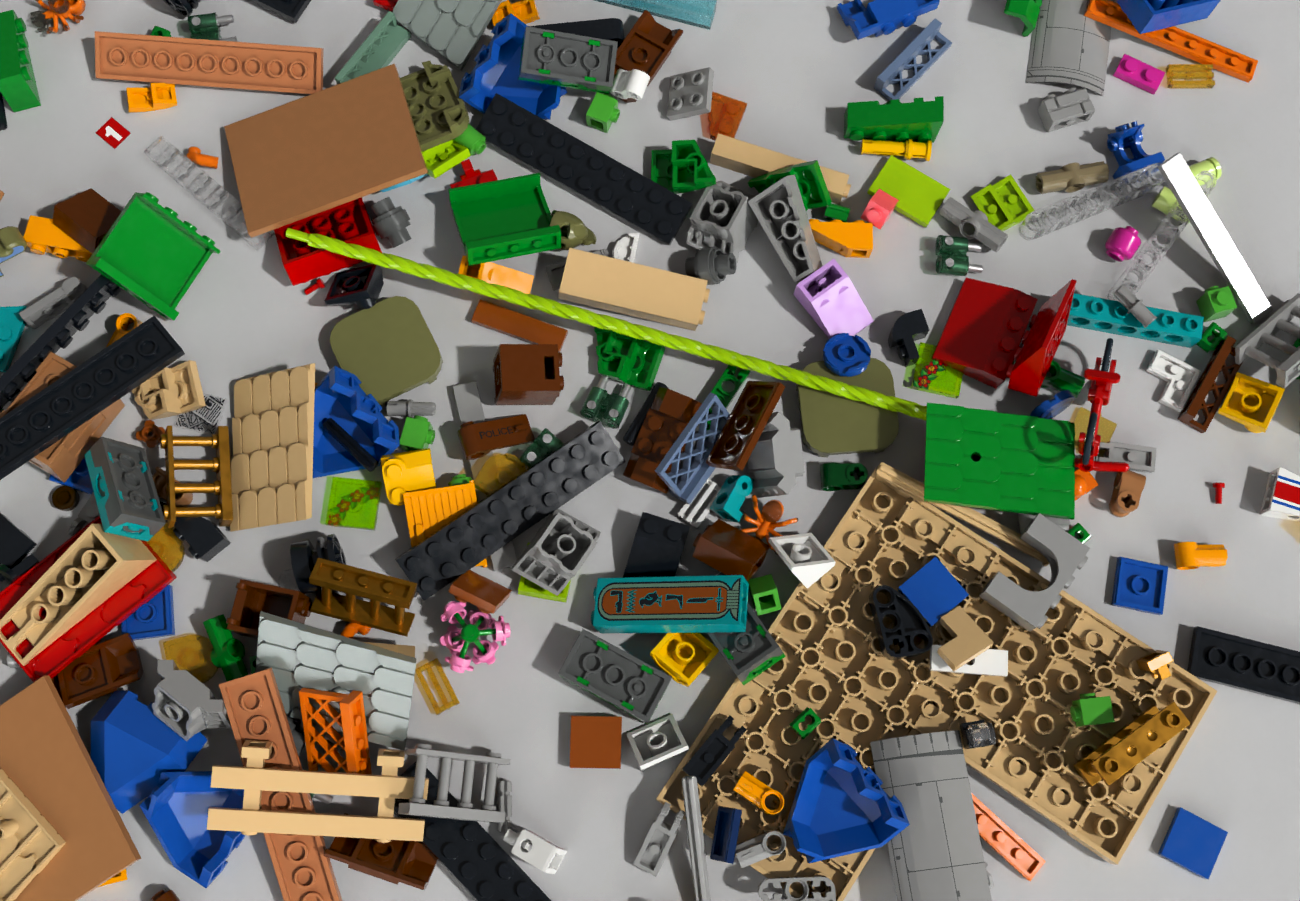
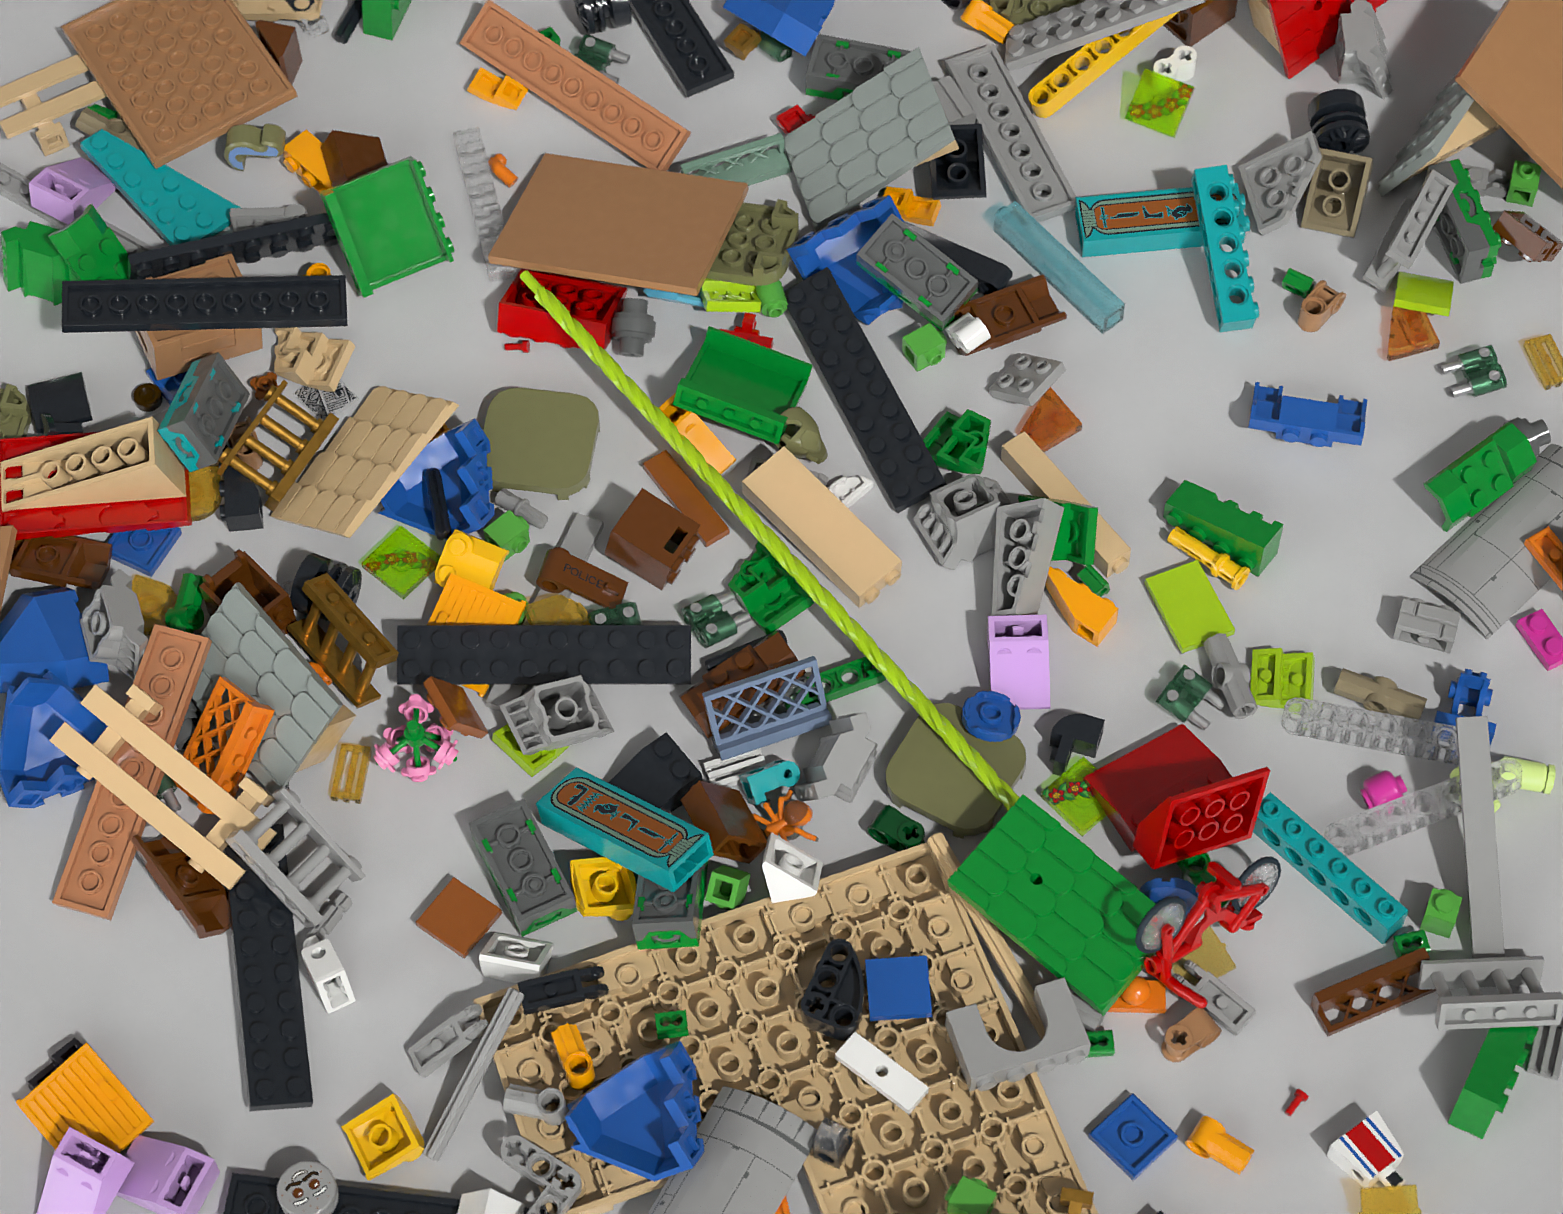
camera: 40 degrees right, 15 degrees down
red sticker [96,117,131,149] -> none
black slope [325,264,384,309] -> none
dark grey piece [685,246,736,285] -> none
reddish brown tile [706,381,785,471] -> none
dark blue tile [710,806,742,864] -> none
coral brick [860,189,899,229] -> none
sand blue fence [874,18,952,101] -> none
tan tile [937,605,994,671] -> none
light grey axle [1113,285,1157,328] -> none
white tile [1146,349,1201,413] -> none
yellow slope [1218,372,1285,433] -> none

